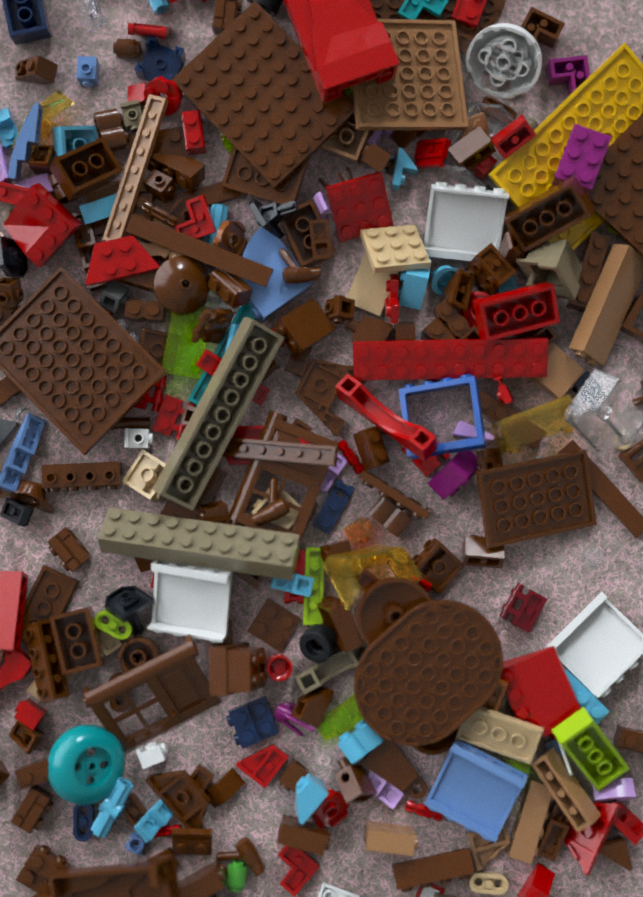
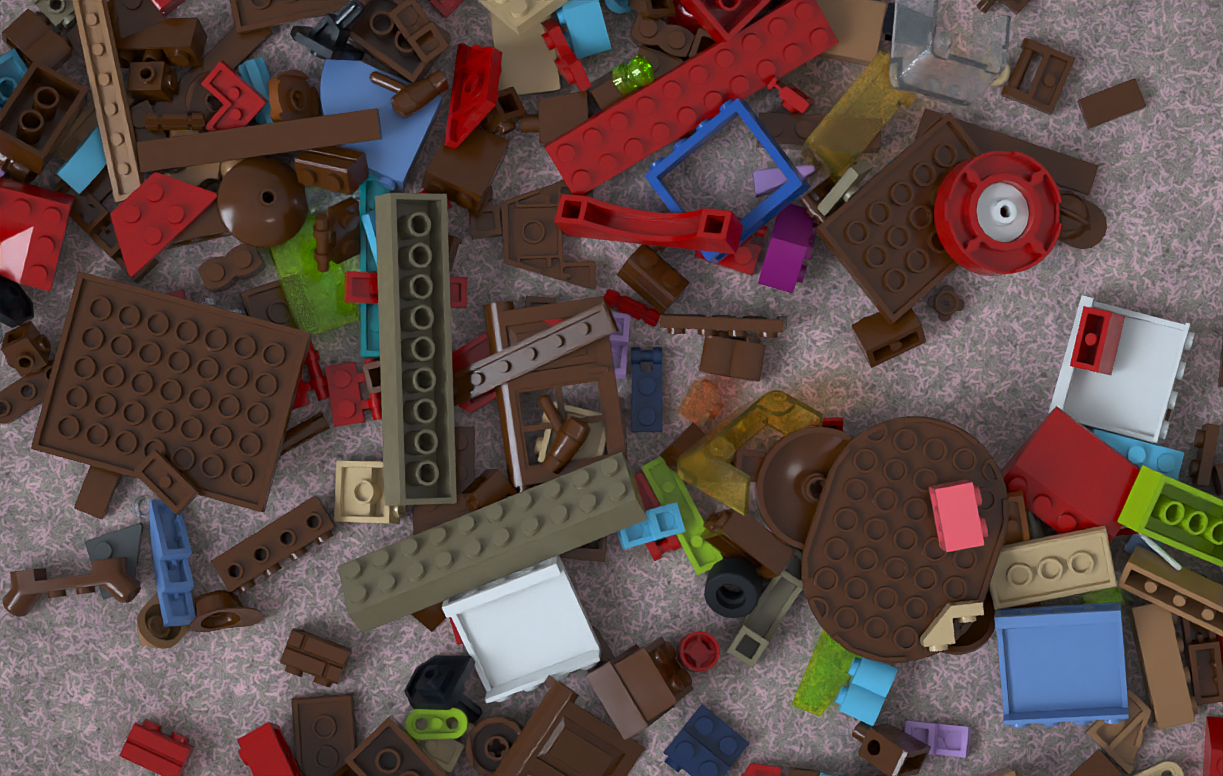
camera: 15 degrees left, 0 degrees up
black slope [0,498,34,527] -> none
dark grey brick [99,281,130,314] -> none
white brick [124,428,154,449] -> none
reddish brown plate [247,598,300,652] -> none
magenta plant [273,701,315,736] -> none
reddish brown slope [291,686,335,728] -> none
reddish brown piece [361,738,427,799] -> none
red axle [405,800,443,822] -> none
reddish brown plate [409,538,465,594] -> none
dark red plate [499,583,547,633] -> none
none -> reddish brown plate [133,449,200,515]
none -> red wing [444,43,503,150]
none -> clear neon green wheel [612,54,654,95]
none -> dark tan plate [817,160,873,216]
none -> tan slope [920,600,984,651]
none -> reddish brown plate [928,285,964,322]
none -> coral brick [928,479,988,552]
none -> red piece [934,150,1062,276]
none -> reddish brown piece [1058,190,1107,249]
none -> red brick [1070,306,1125,375]
none -> reddish brown plate [1188,423,1220,487]

